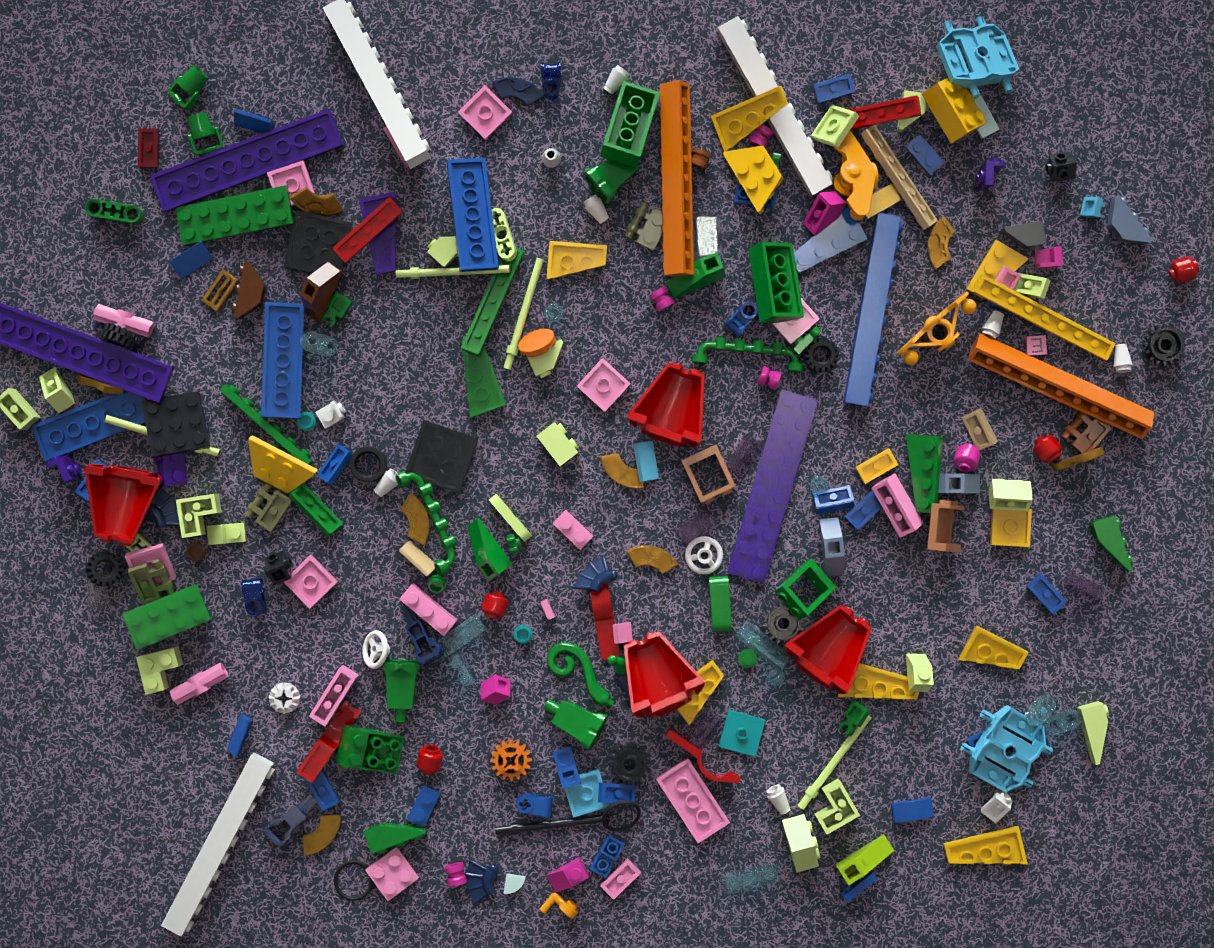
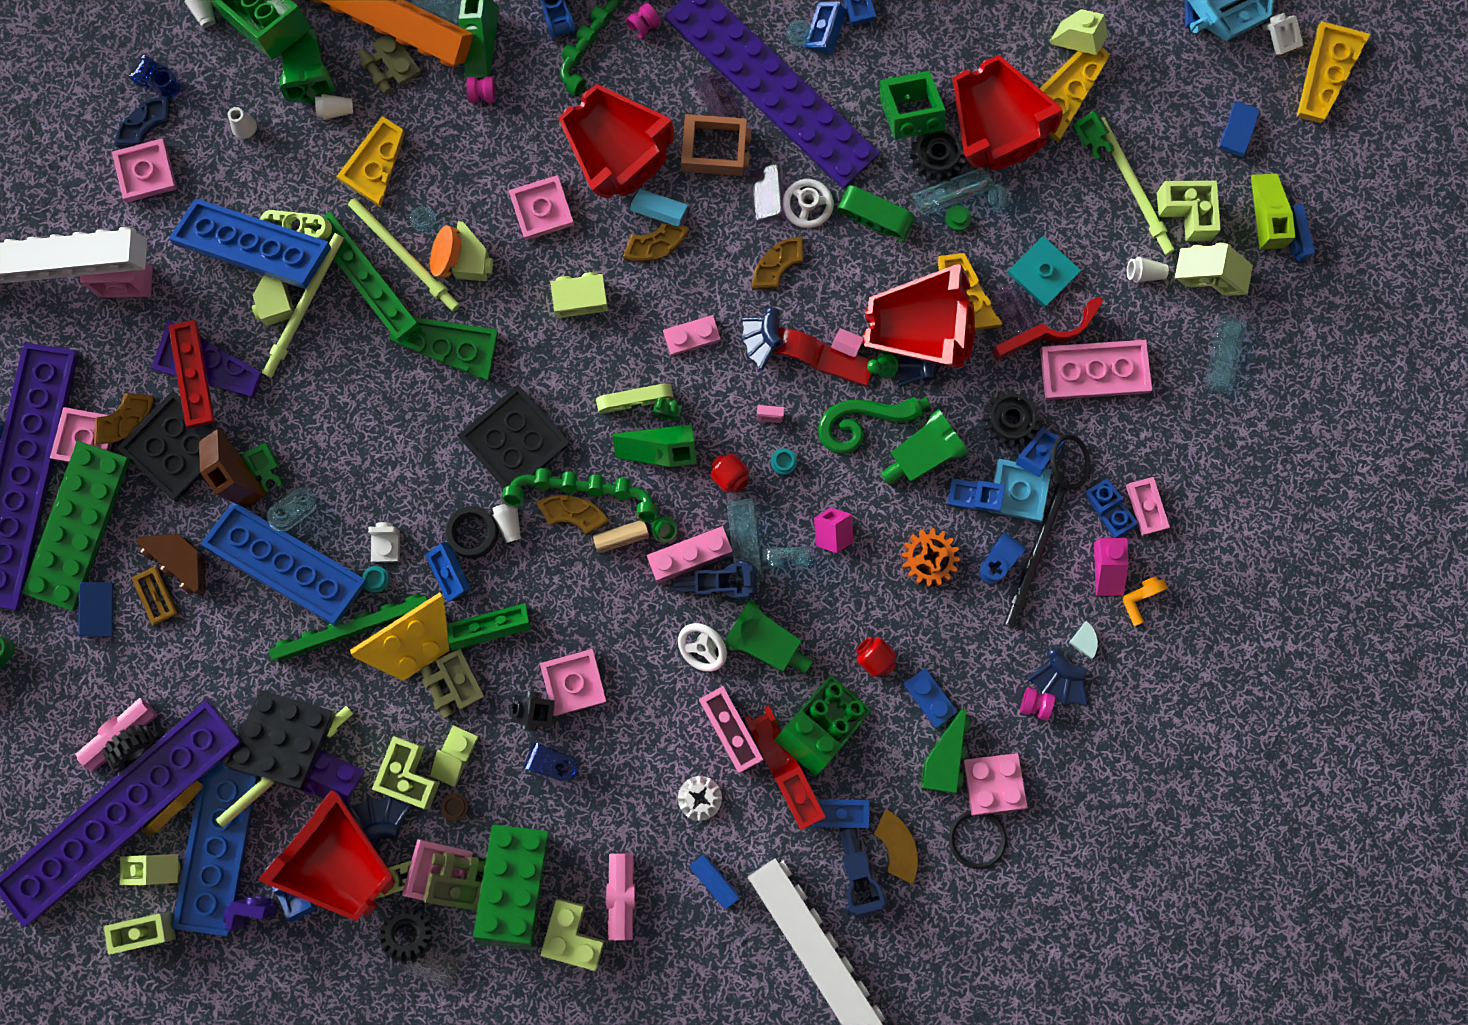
camera: 60 degrees left, 10 degrees down
sand blue slope [819,517,845,576] -> none

